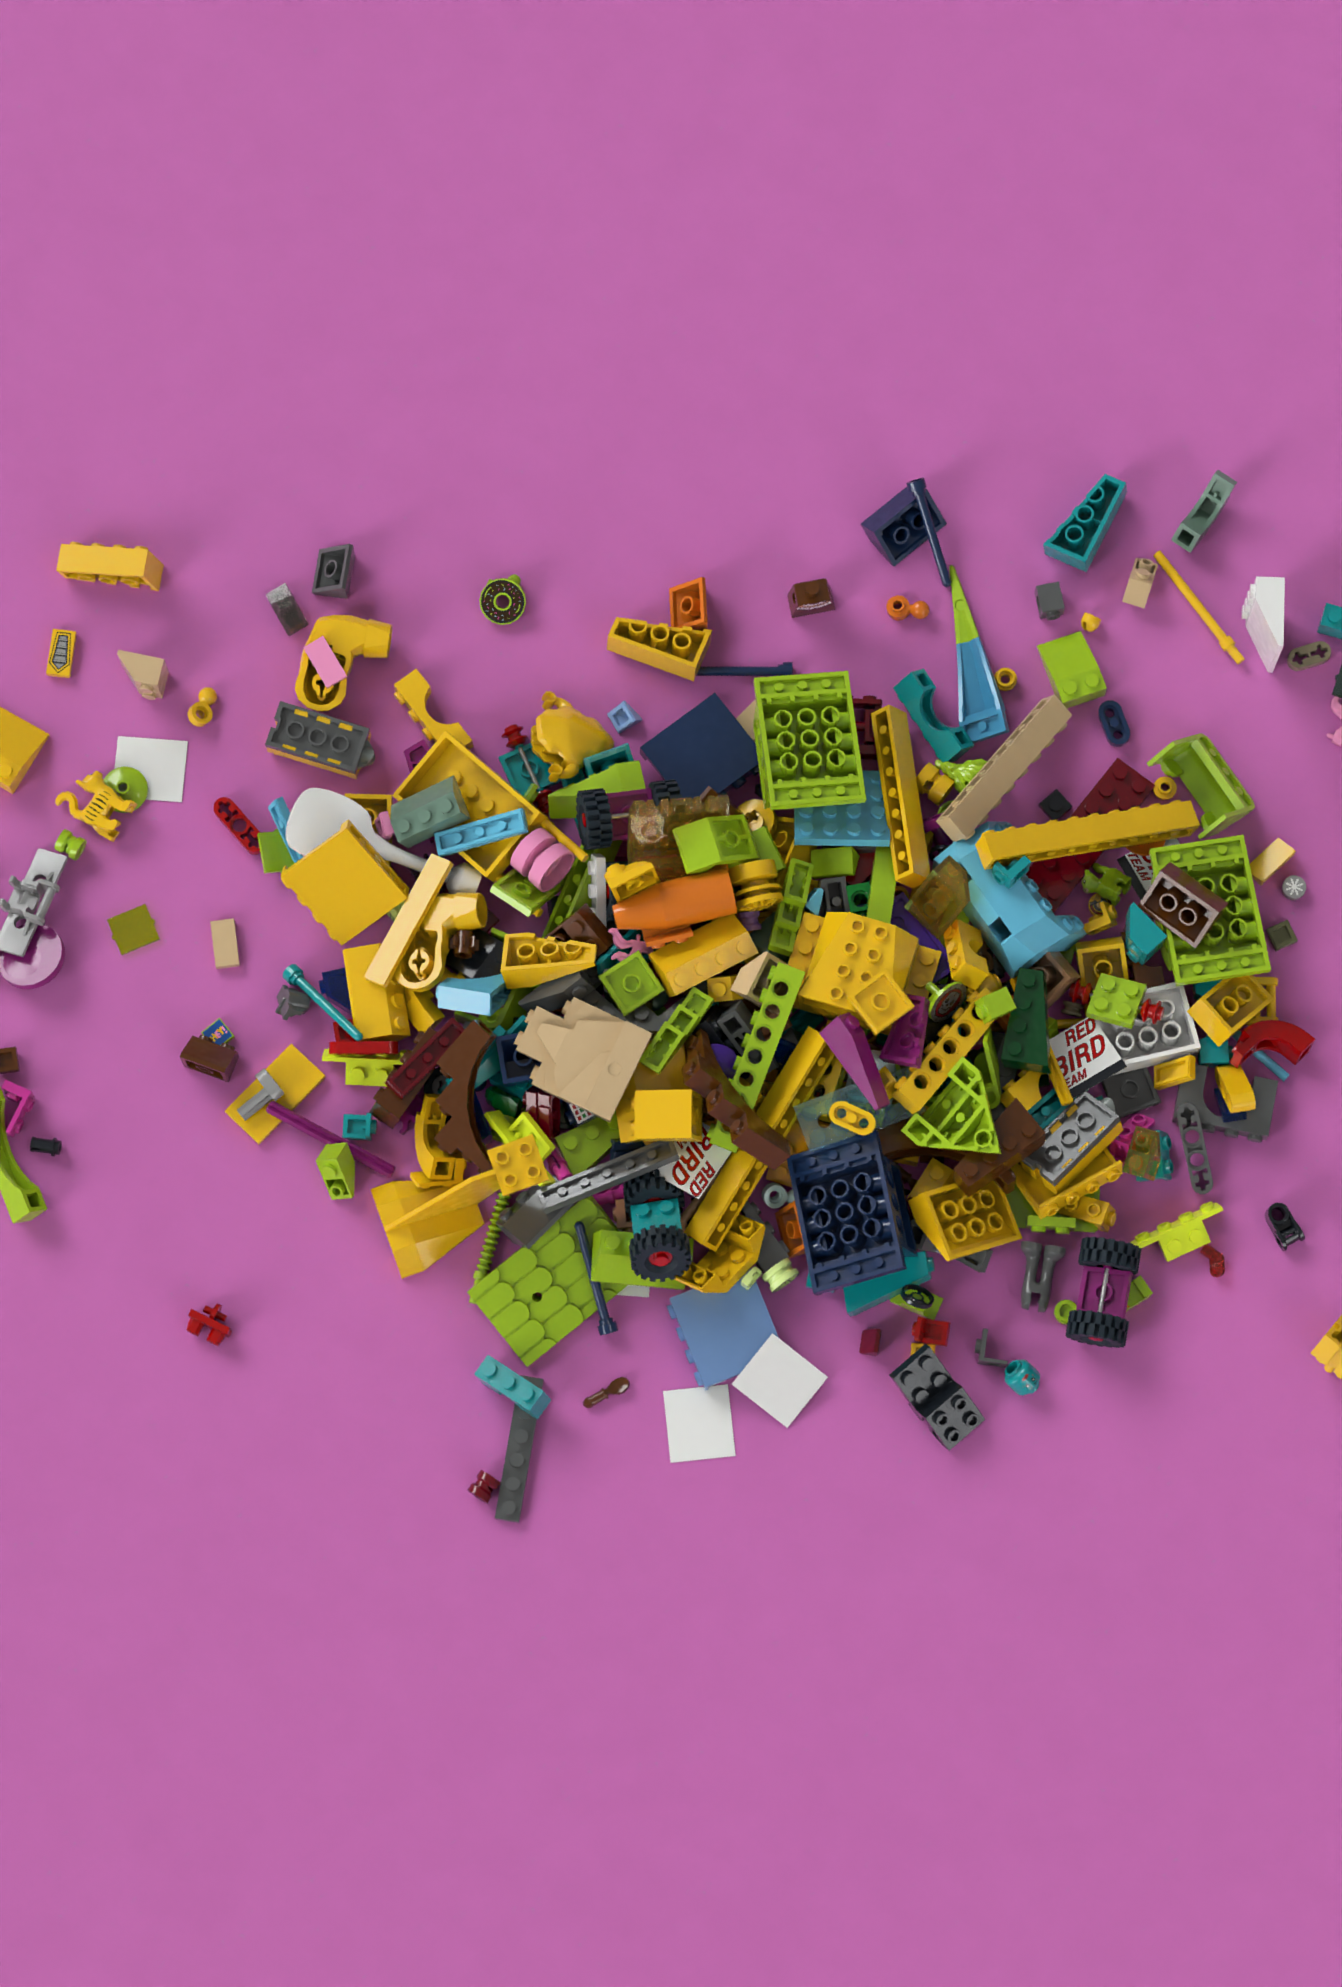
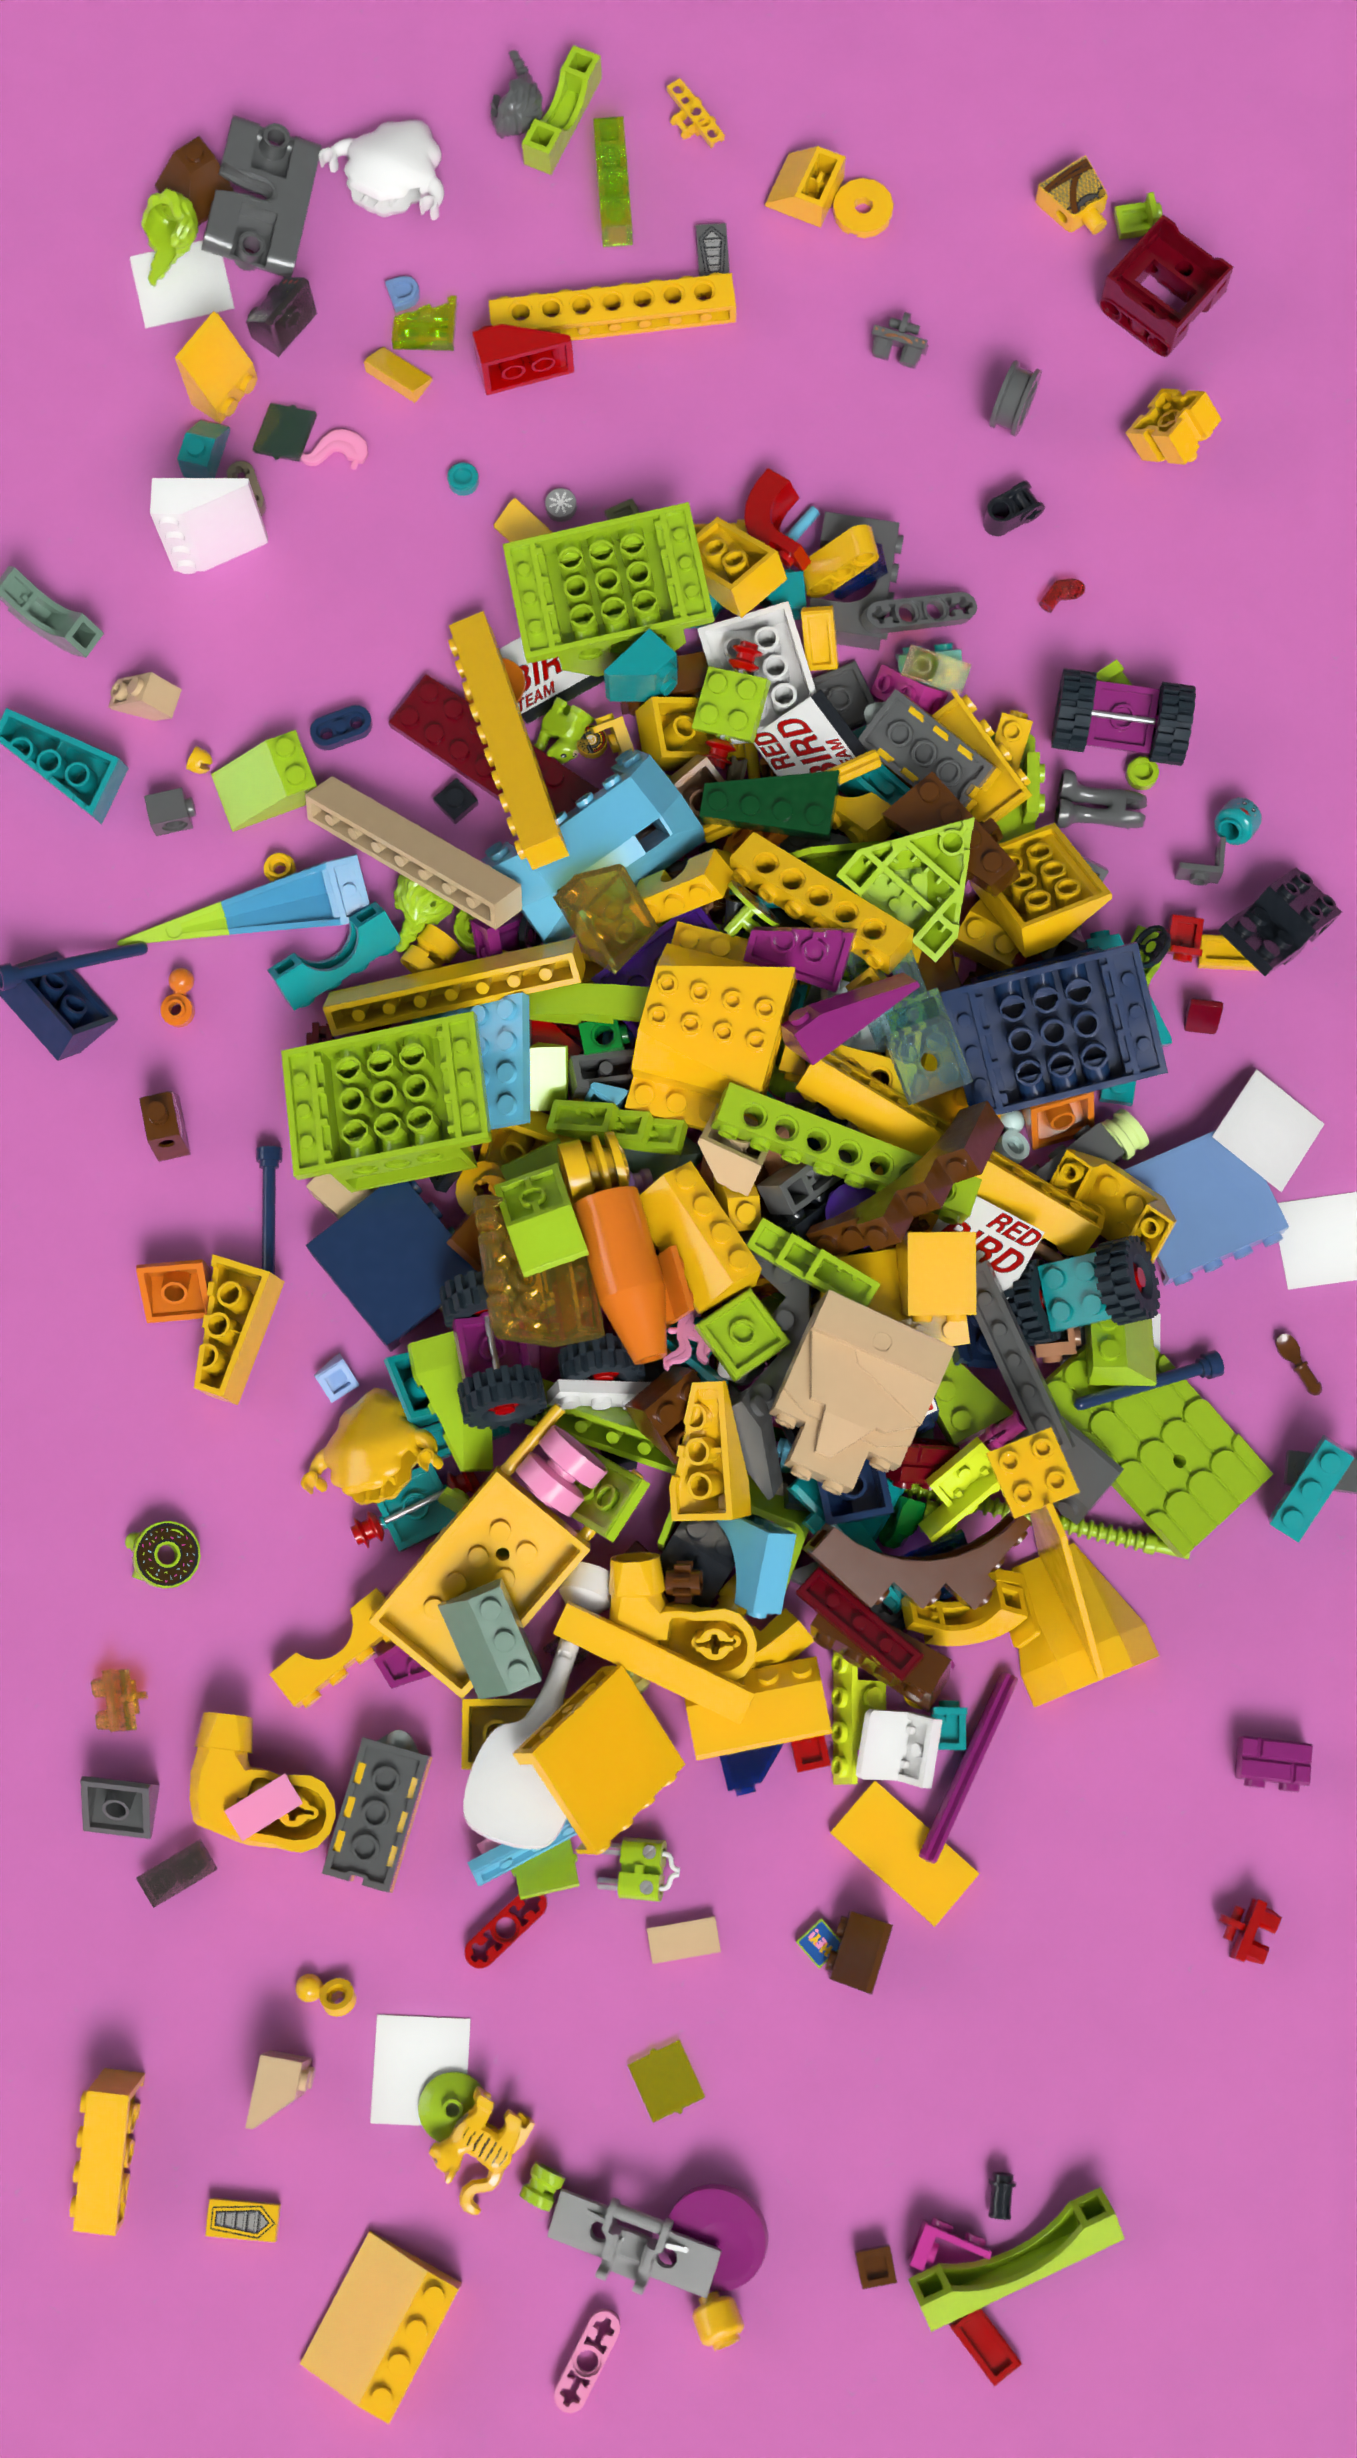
camera: 90 degrees left, 0 degrees up
light grey piece [237,1068,285,1121] -> none
dark grey piece [275,985,311,1020] -> none
teal piece [283,964,363,1041] -> none
lime slope [316,1142,355,1200] -> none
red beam [329,1041,398,1055] -> none
bright pink tile [375,811,394,841] -> none
medium azure tile [434,808,529,857] -> none
yellow slope [604,861,661,903] -> none
yellowish green tile [741,1266,762,1290] -> none
yellow plate [829,1101,876,1136] -> none
yellow tile [846,968,915,1036] -> none
lime brick [974,987,1017,1024] -> none
teal bracket [992,855,1031,889] -> none
neon yellow bracket [1130,1201,1223,1262] -> none
reddish brown slope [1138,862,1229,949] -> none
lime windscreen [1147,733,1255,840] -> none
yellow bar [1153,550,1245,665] -> none
yellow plate [1153,776,1177,800] -> none
none -> clear yellow hips [91,1669,148,1732]
none -> teal tile [447,462,479,496]
none -> lime piece [597,1837,680,1902]
none -> white bracket [856,1709,942,1788]
none -> magenta brick [1235,1736,1313,1792]

